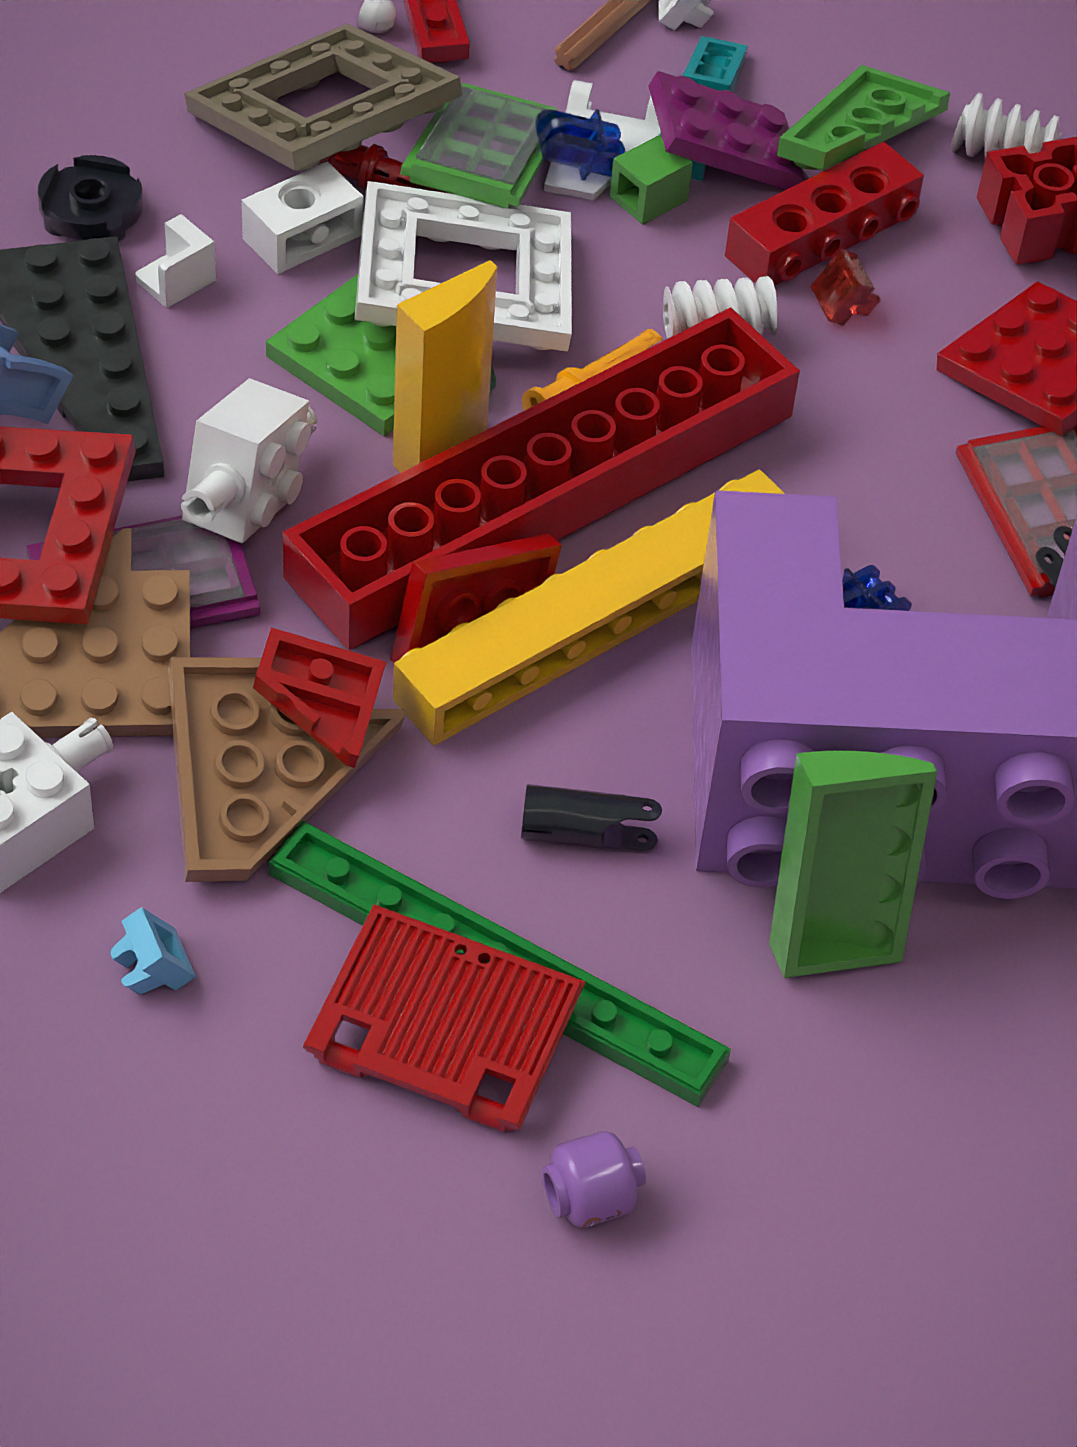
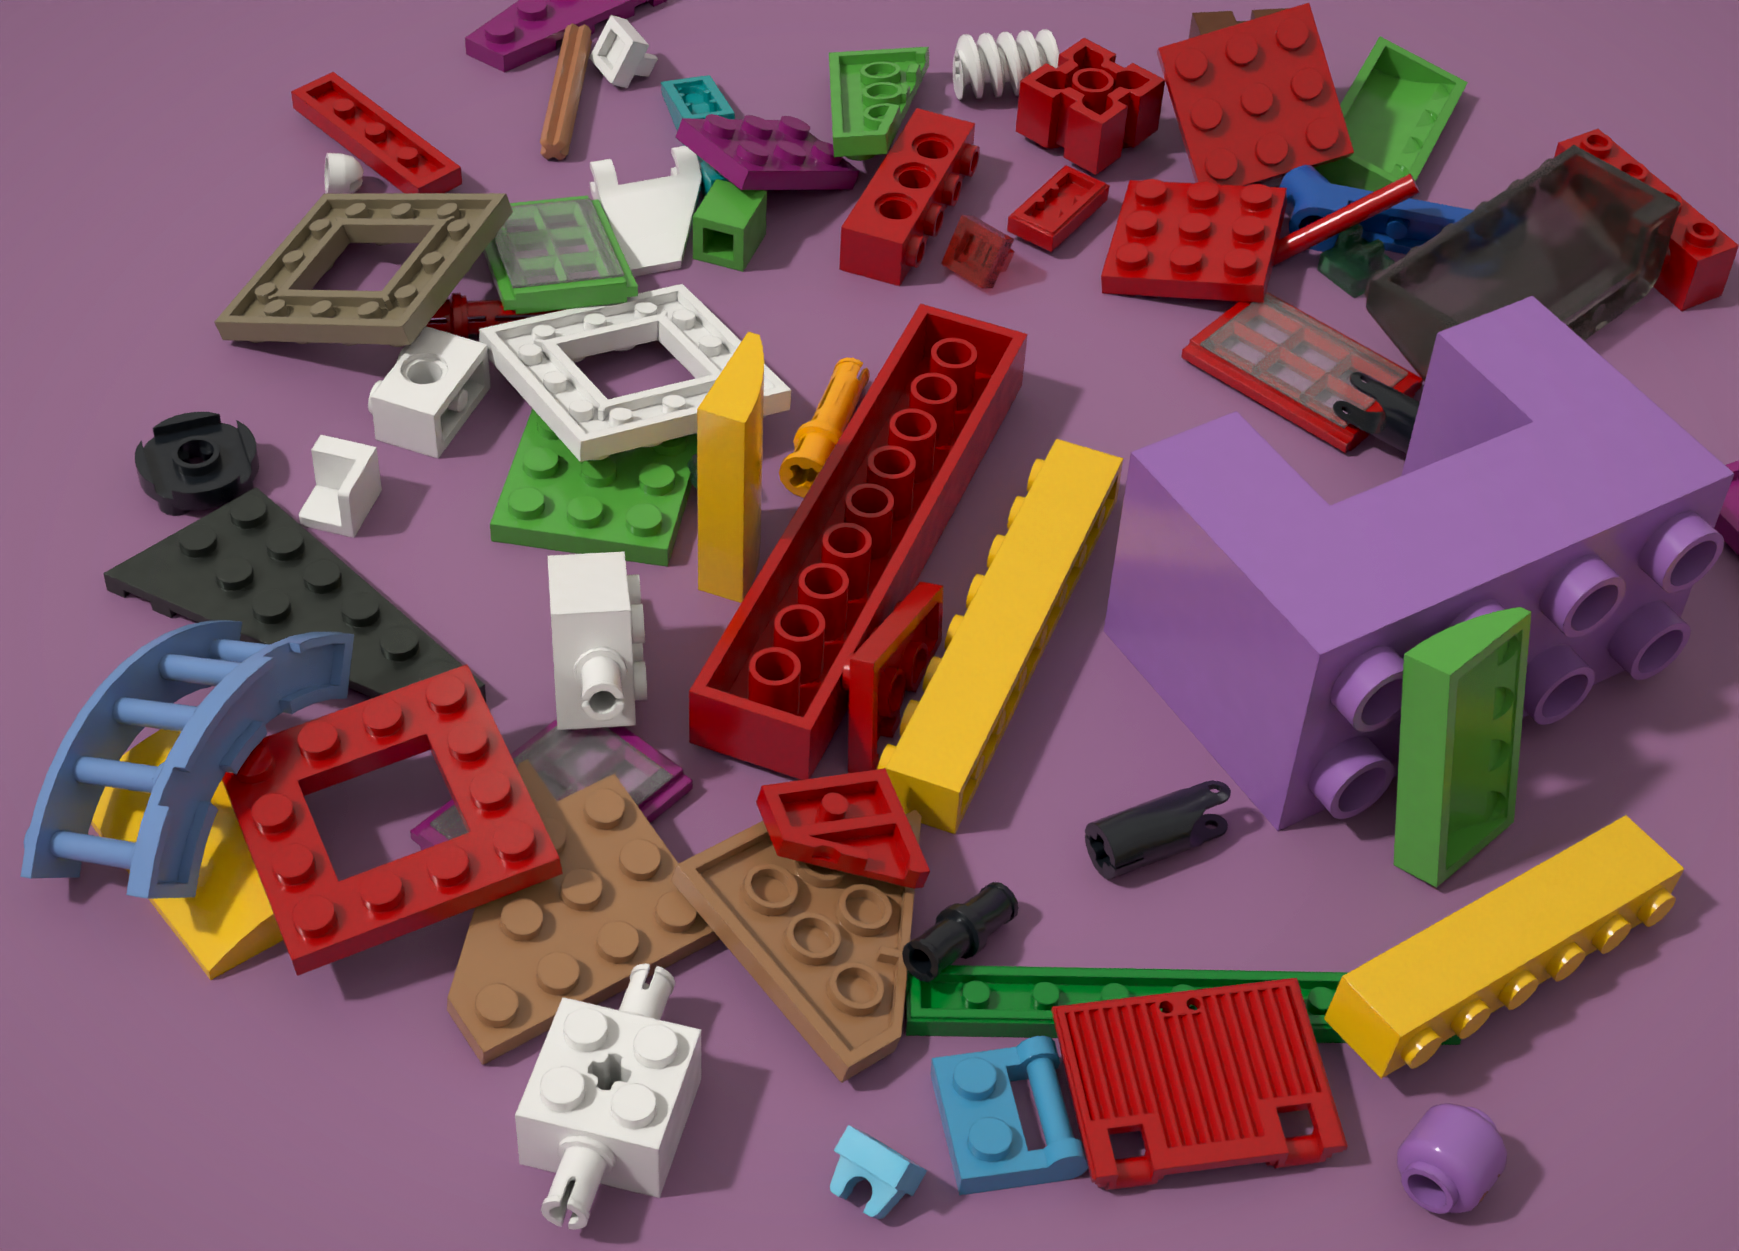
camera: 30 degrees left, 5 degrees down
clear blue arm [535,109,625,181] -> none
white piece [663,276,778,339] -> none
none -> black pin [902,882,1019,982]
none -> dark azure plate [930,1036,1088,1195]
none -> red plate [1007,165,1110,252]
none -> yellow brick [1324,815,1684,1079]

